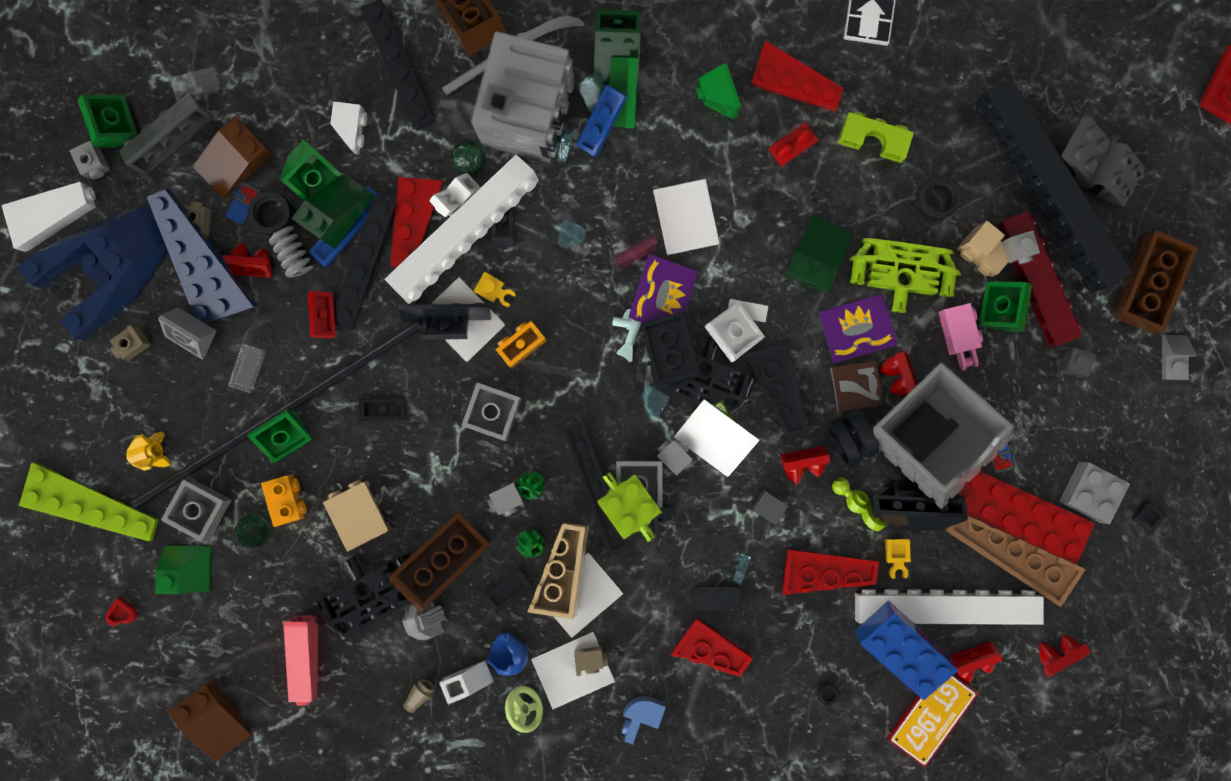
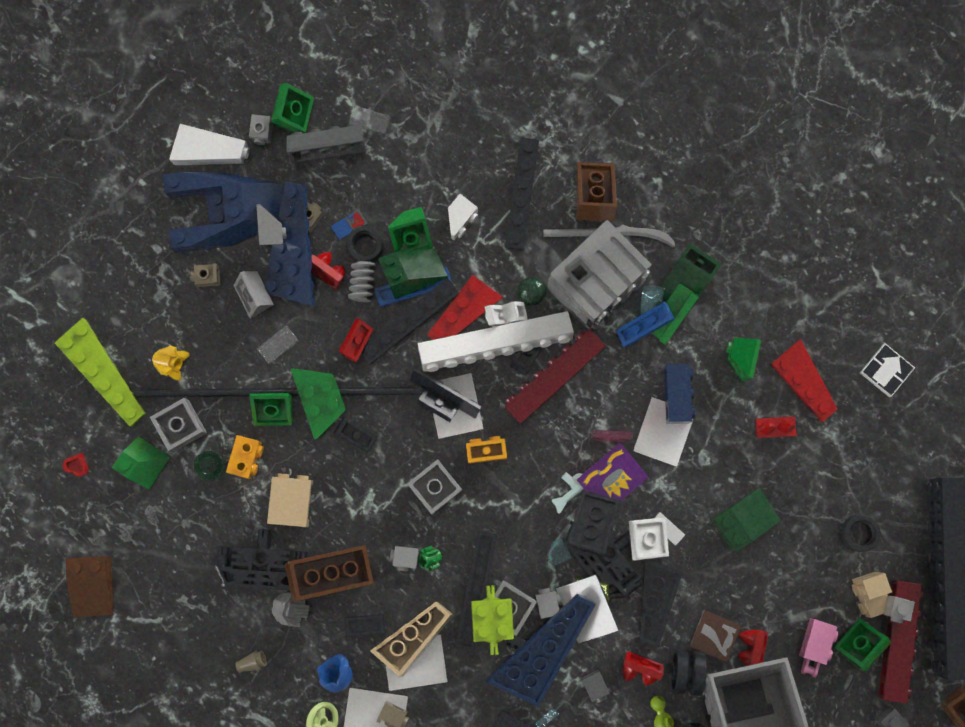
camera: 30 degrees right, 5 degrees down
reddish brown slope [193,116,273,199] -> none
coral slope [284,615,319,706] -> none
white slope [440,660,494,704] -> none
yellow plate [473,272,516,307] -> none
green gear [516,529,545,559] -> none
clear light blue tile [557,133,571,163] -> none
clear light blue tile [558,220,586,249] -> none
dark purple sticker [818,294,898,363] -> none
lime arch [837,111,914,163] -> none
lime piece [849,238,961,313] -> none
none -> light grey slope [256,204,286,245]
none -> green wing [291,368,346,440]
none -> dark blue wing [486,594,596,707]
none -> dark red brick [505,329,606,425]
none -> dark blue brick [664,364,695,424]

